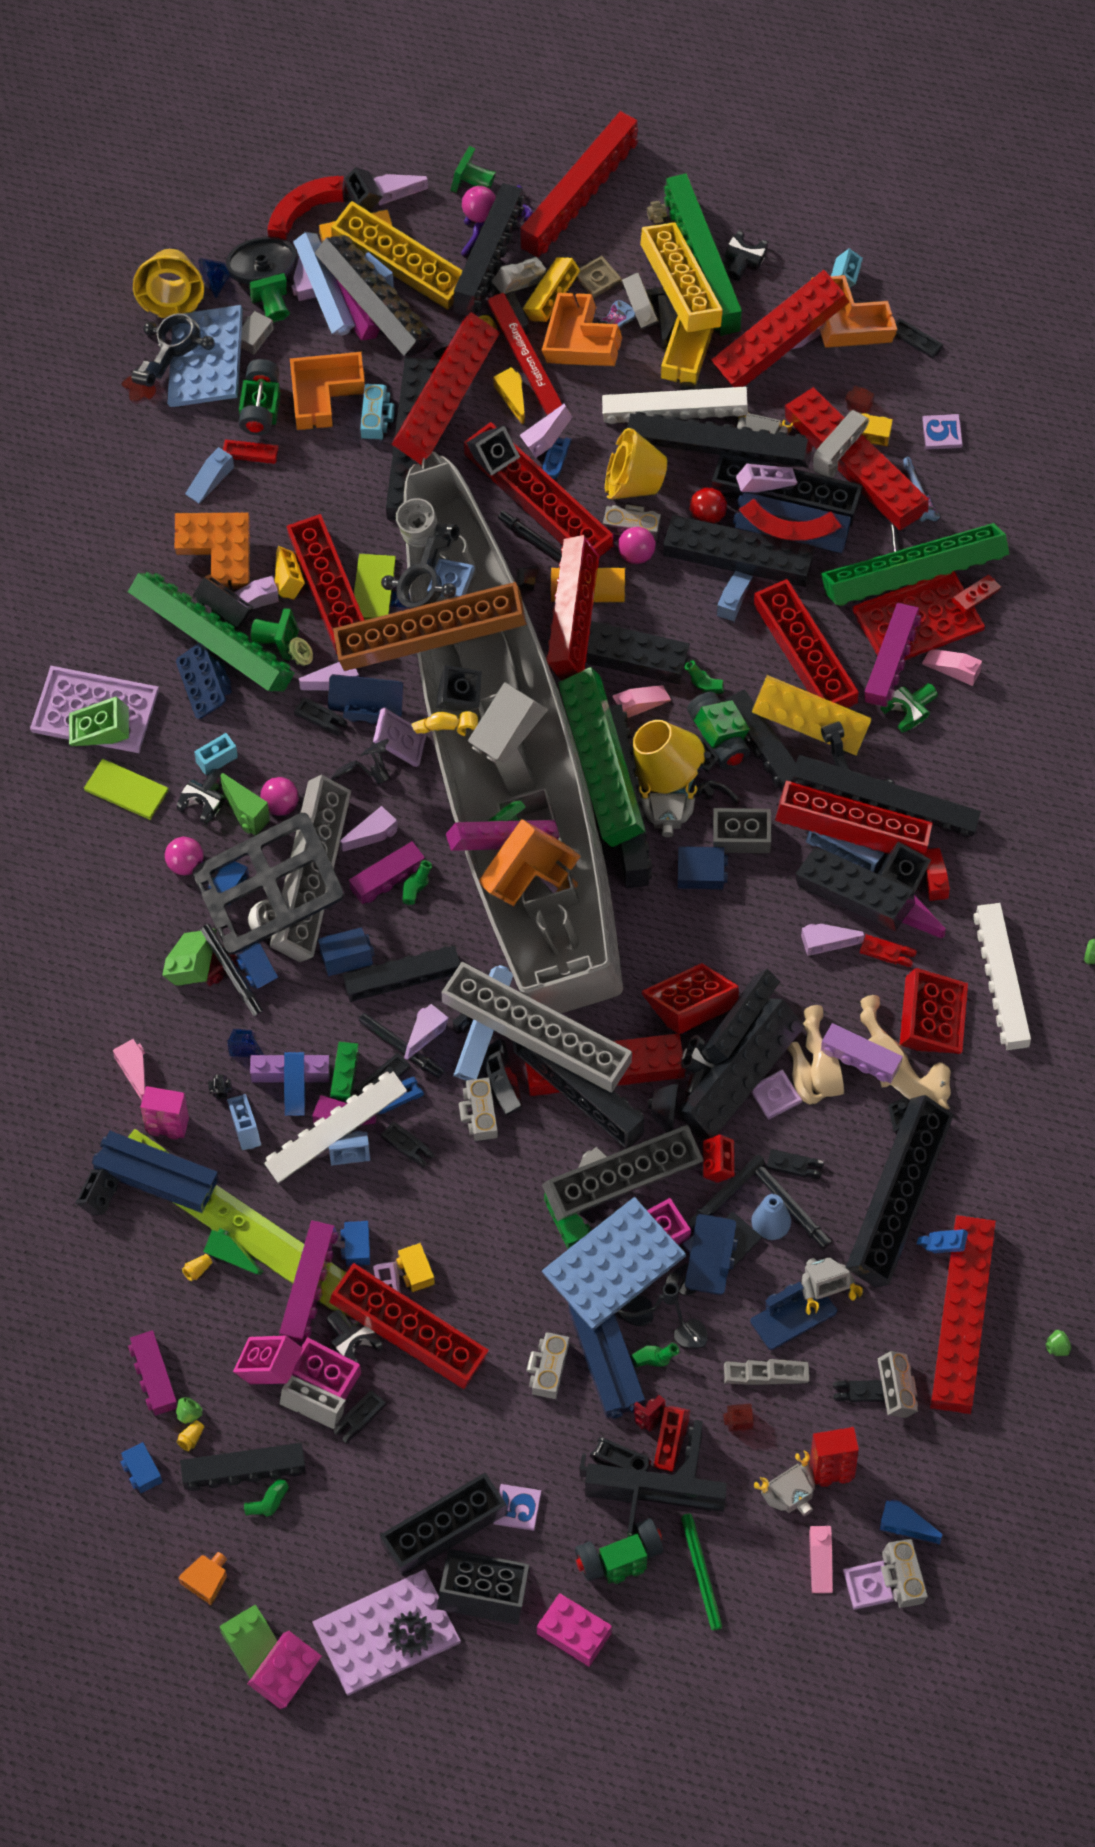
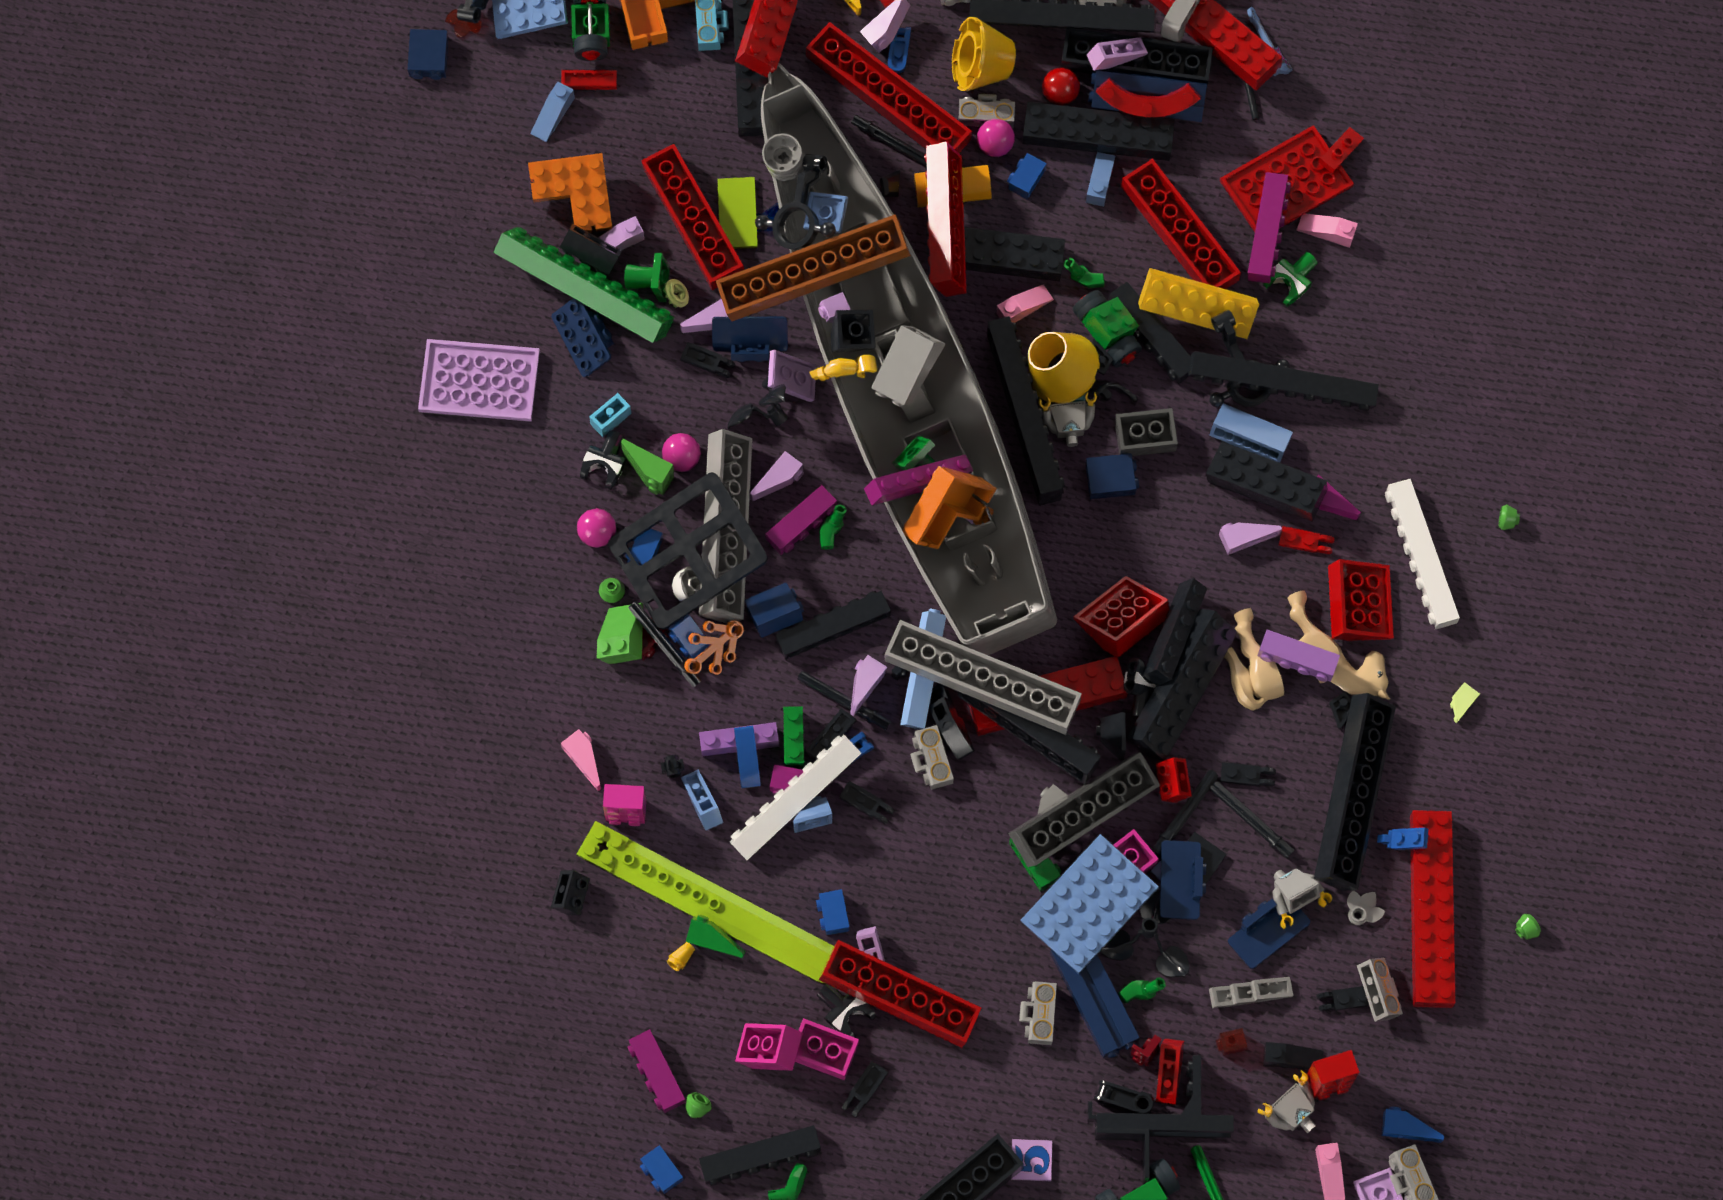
camera: 10 degrees left, 10 degrees up
bright green slope [69,696,129,746] -> none
lime tile [84,759,169,820] -> none
dark blue brick [92,1131,219,1213] -> none
yellow cone [177,1420,204,1451] -> none
clear blue slope [228,1029,264,1058] -> none
yellow slope [275,546,305,600] -> none
magenta brick [279,1220,338,1343] -> none
light grey piece [280,1376,345,1429] -> none
yellow brick [396,1243,435,1292] -> none
black slope [466,425,520,476] -> none
green brick [558,667,645,847] -> none
lavender tile [751,1069,802,1120] -> none
medium blue cone [752,1194,791,1240] -> none
red brick [775,781,932,855] -> none
green brick [821,523,1009,605] -> none
black slope [876,842,931,893] -> none
red slope [924,848,950,901] -> none
none -> dark blue brick [407,29,448,80]
none -> bright green cone [599,578,625,603]
none -> orange plant [684,620,744,675]
none -> lavender slope [818,292,850,323]
none -> blue brick [1007,153,1047,200]
none -> black slope [1263,1042,1324,1070]
none -> light grey plate [1347,891,1385,925]
none -> yellowish green slope [1450,682,1480,723]

